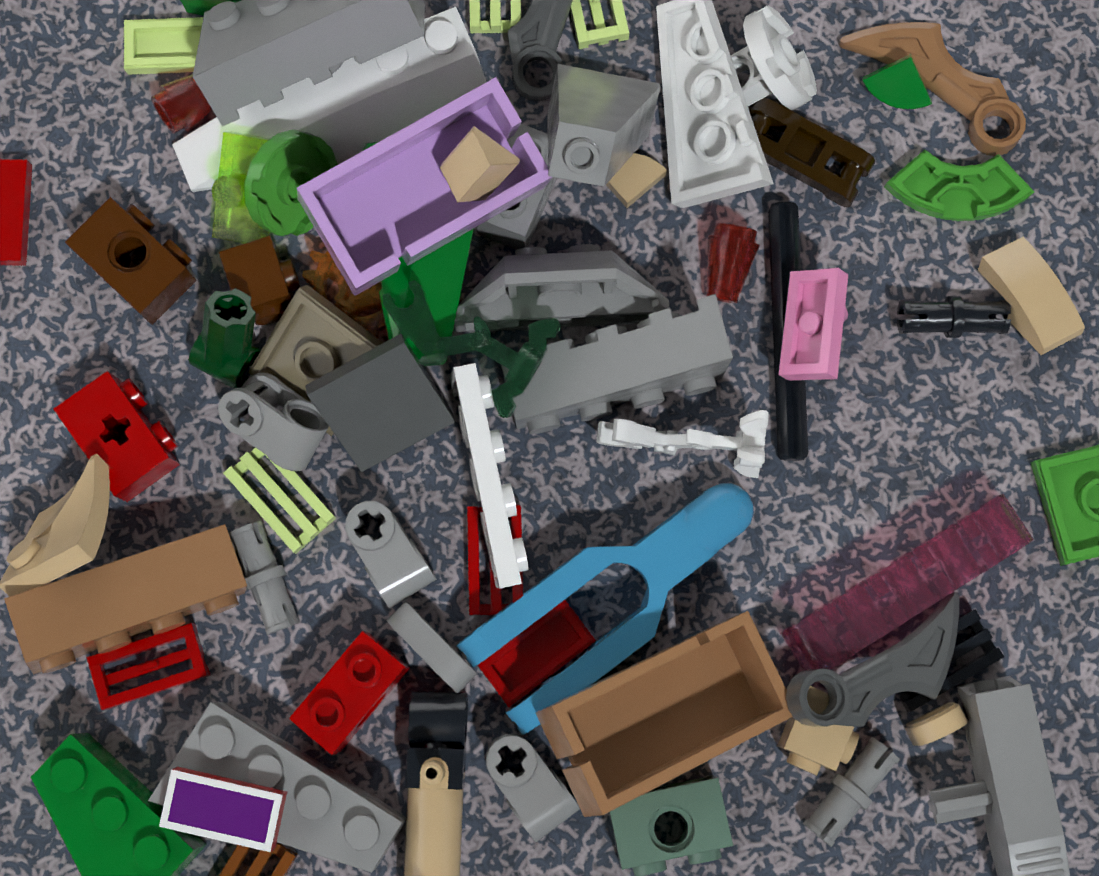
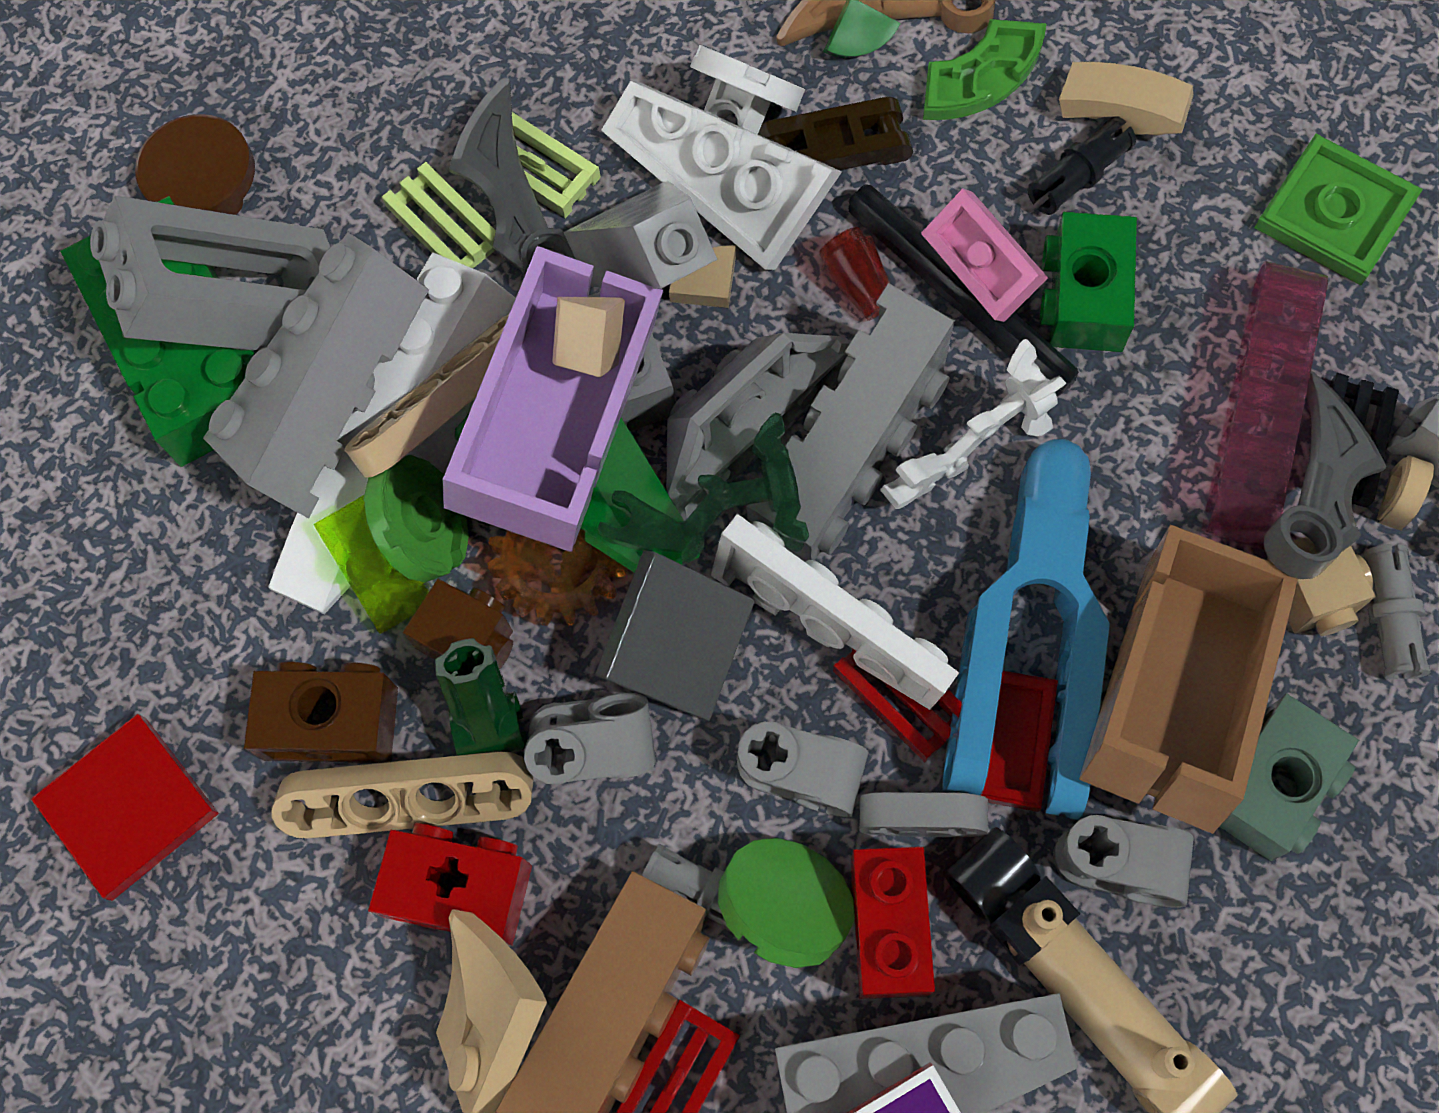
camera: 35 degrees left, 10 degrees down
yellowish green tile [124,17,203,75] -> none
clear red cone [151,74,212,134] -> none
yellowish green tile [223,448,336,554] -> none
dark tan tile [248,285,383,436] -> none
none -> tan beam [272,752,533,839]
none -> tan beam [344,313,510,478]
none -> bright green tile [718,838,854,968]
none -> green brick [1039,212,1137,352]

